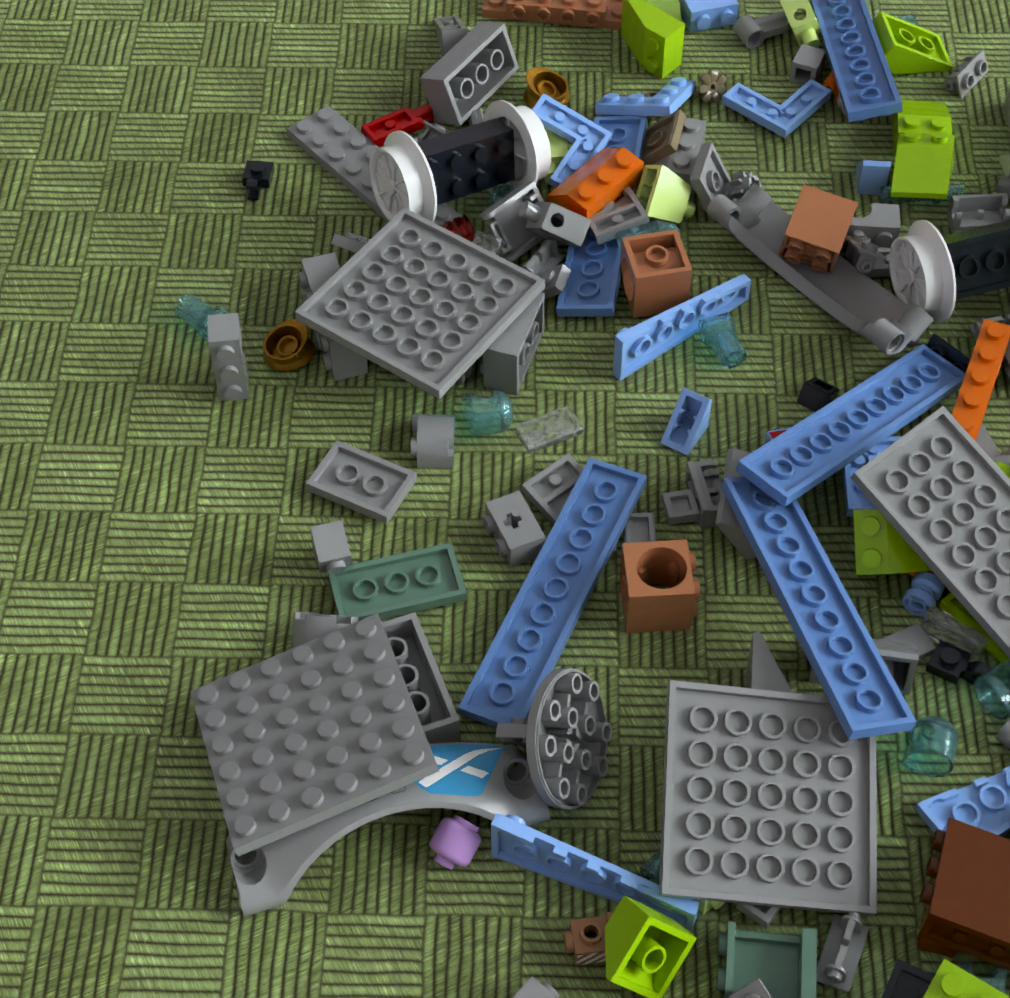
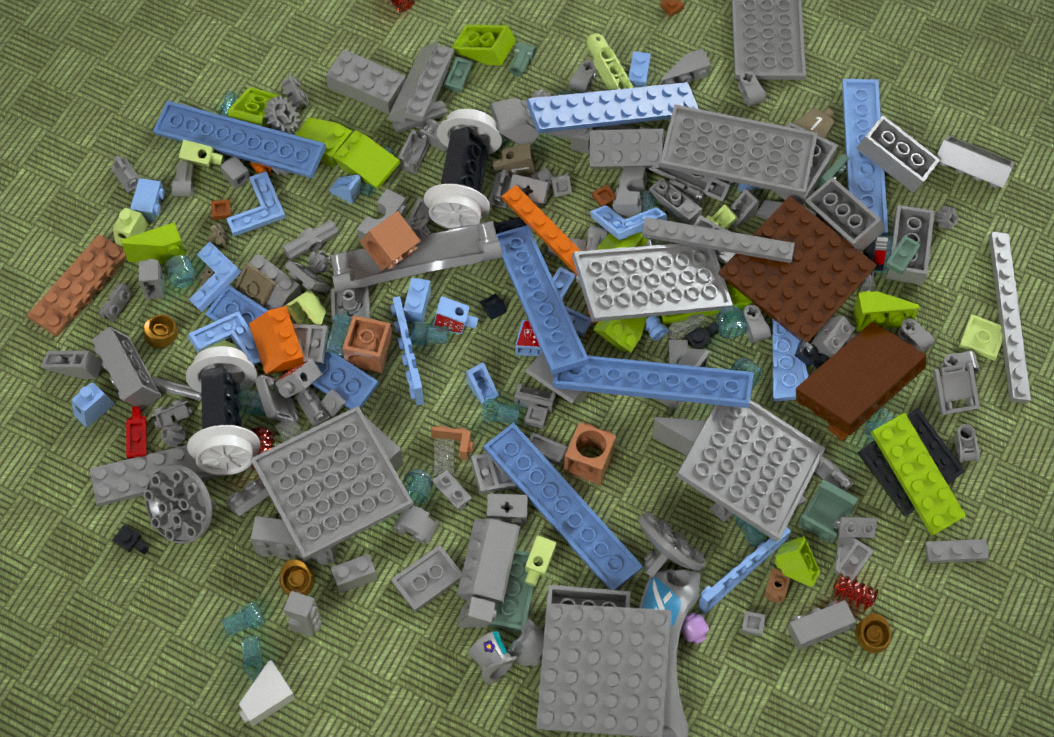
camera: 65 degrees left, 10 degrees up
none -> light blue torso [71,382,115,428]
none -> light grey hinge [99,282,133,323]
none -> light grey brick [139,259,165,299]
none -> light grey bracket [144,464,216,544]
none -> clear light blue helmet [164,255,195,289]
none -> dark orange plate [211,199,231,221]
none -> white slope [239,660,295,727]
none -> clear light blue piece [242,636,263,681]
none -> light grey gear [264,96,300,134]
none -> light grey piece [282,220,339,261]
none -> light grey plate [331,286,370,326]
none -> light grey brick [331,554,377,594]
none -> light blue brick [403,278,431,324]
none -> nougat bracket [431,425,474,460]
none -> light grey hinge [432,470,472,511]
none -> light blue torso [433,296,478,334]
none -> light grey slope [457,518,520,602]
none -> light grey hat [467,631,517,684]
none -> clear light blue piece [481,399,520,425]
none -> yellowish green torso [525,535,556,586]
none -> light grey plate [741,611,765,637]

